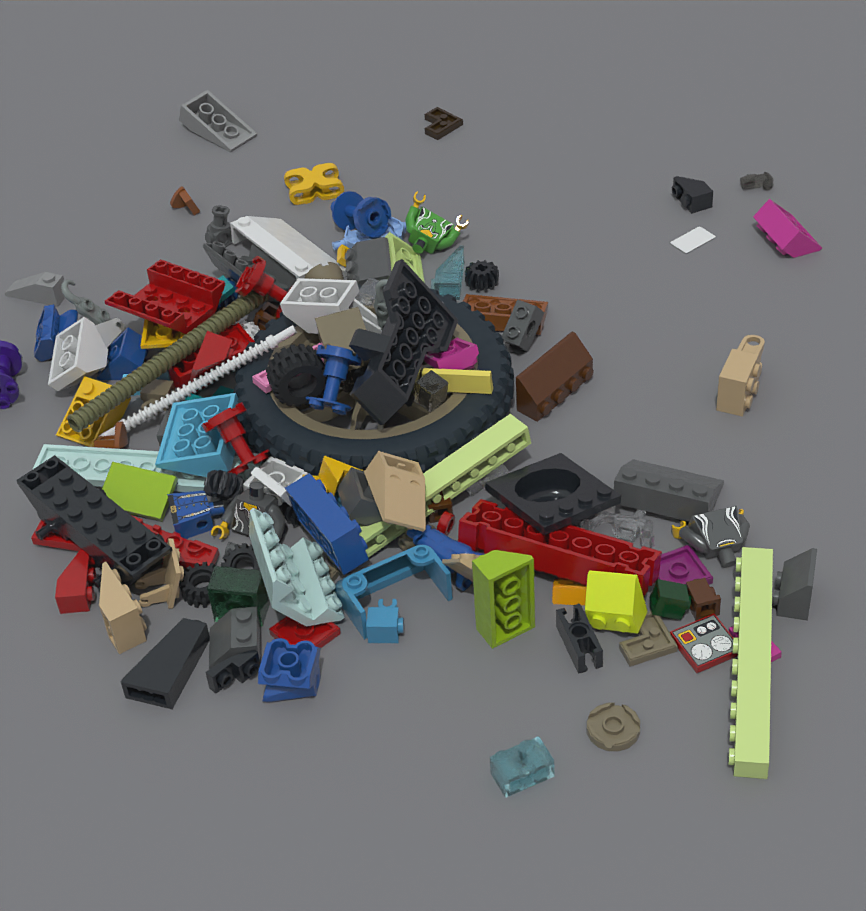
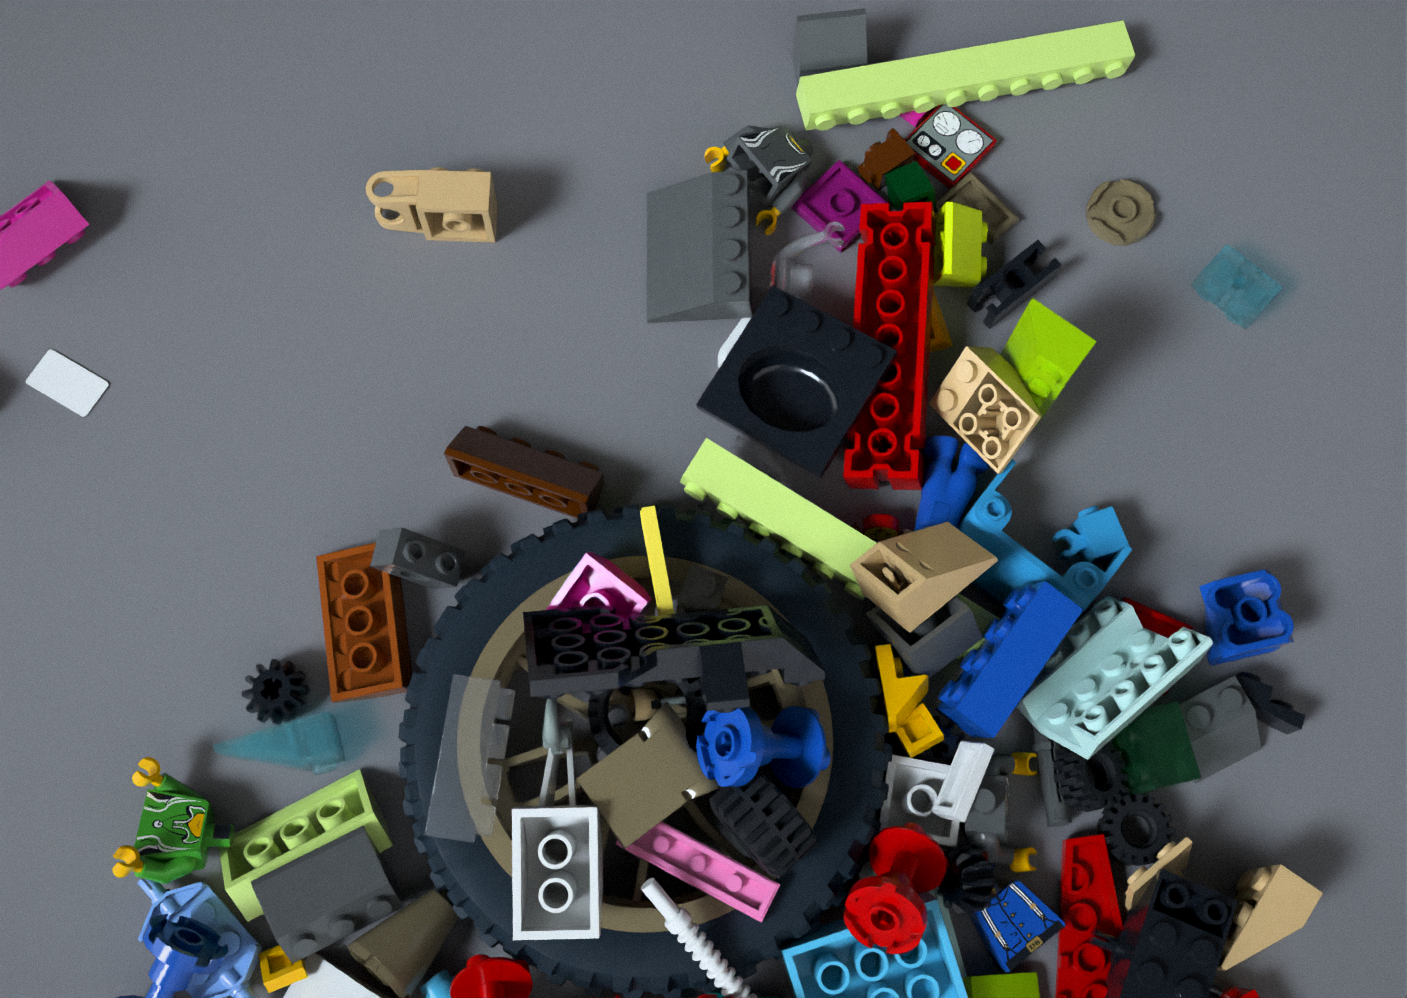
camera: 120 degrees left, 30 degrees up
black slope [121,618,210,710] -> none

